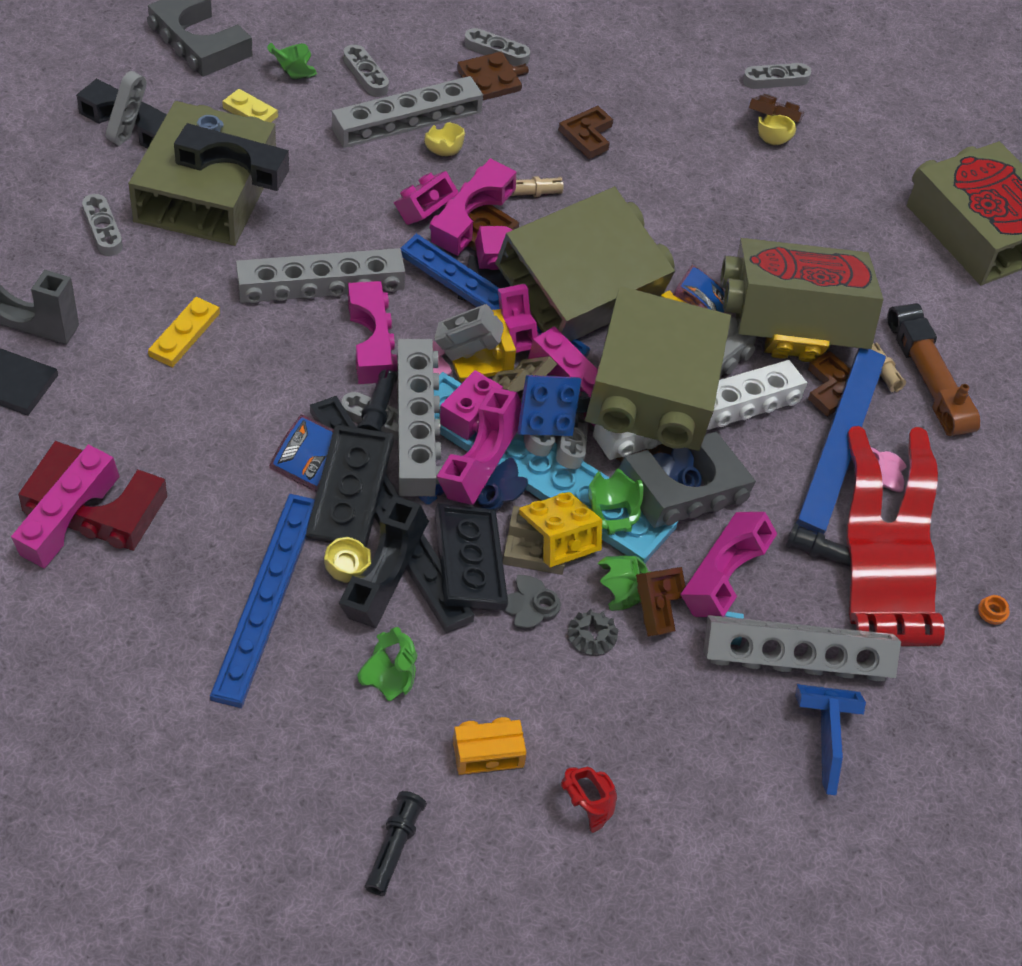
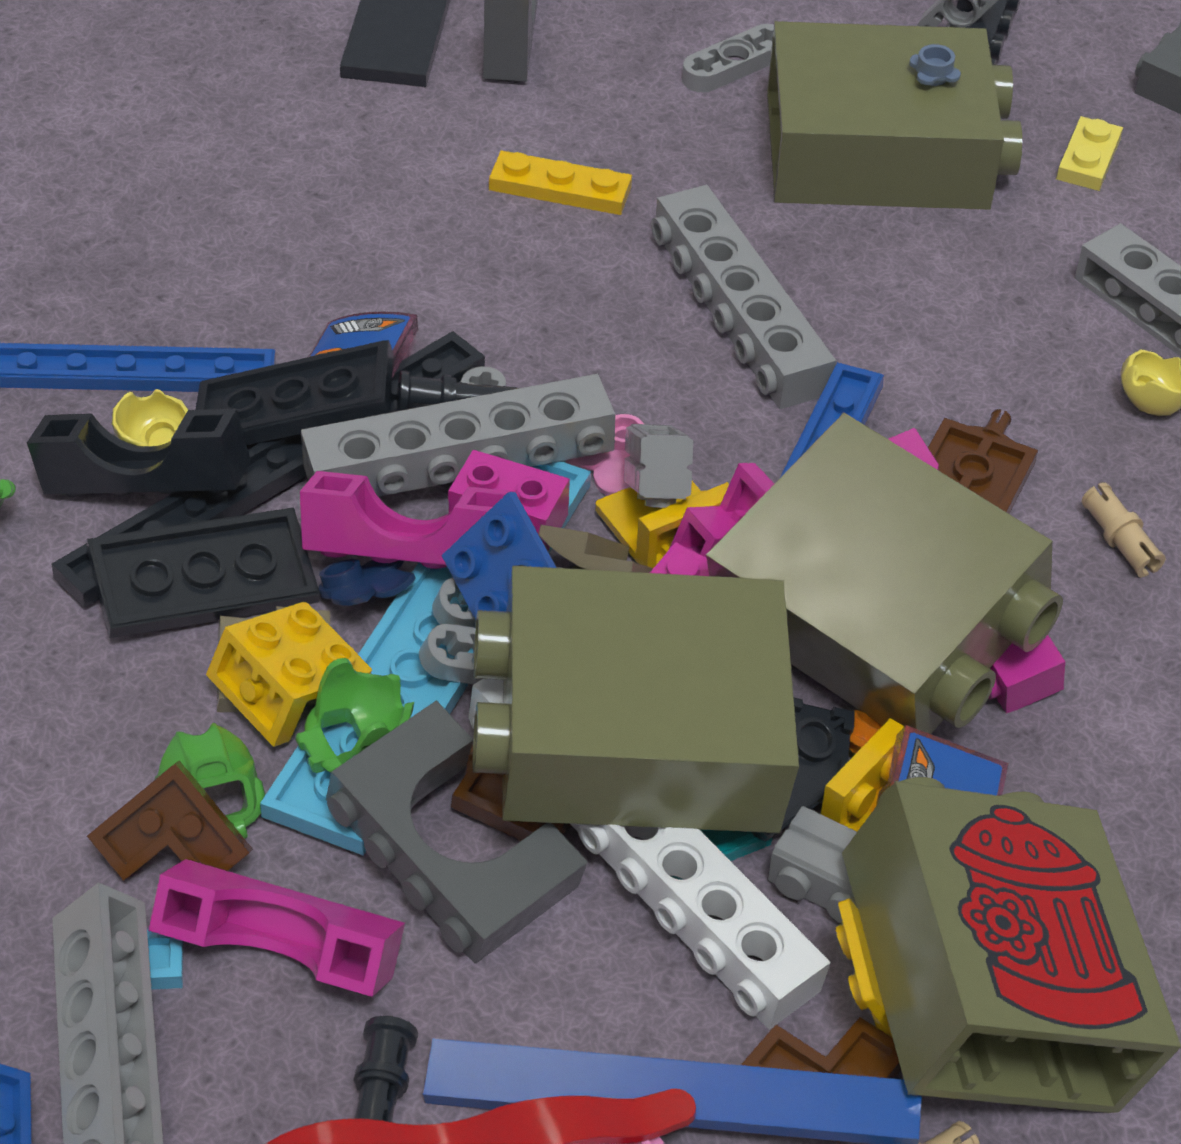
camera: 80 degrees right, 5 degrees down
dark pink arch [11,444,120,569] -> none
dark red arch [18,441,167,551] -> none
black arch [174,123,289,191] -> none
dark pink arch [348,281,398,384] -> none
dark pink brick [393,171,459,225] -> none
dark pink arch [429,158,517,256] -> none
dark grey plate [505,575,561,628] -> none
dark grey gear [568,608,618,655] -> none
dark blue plate [652,447,701,487] -> none

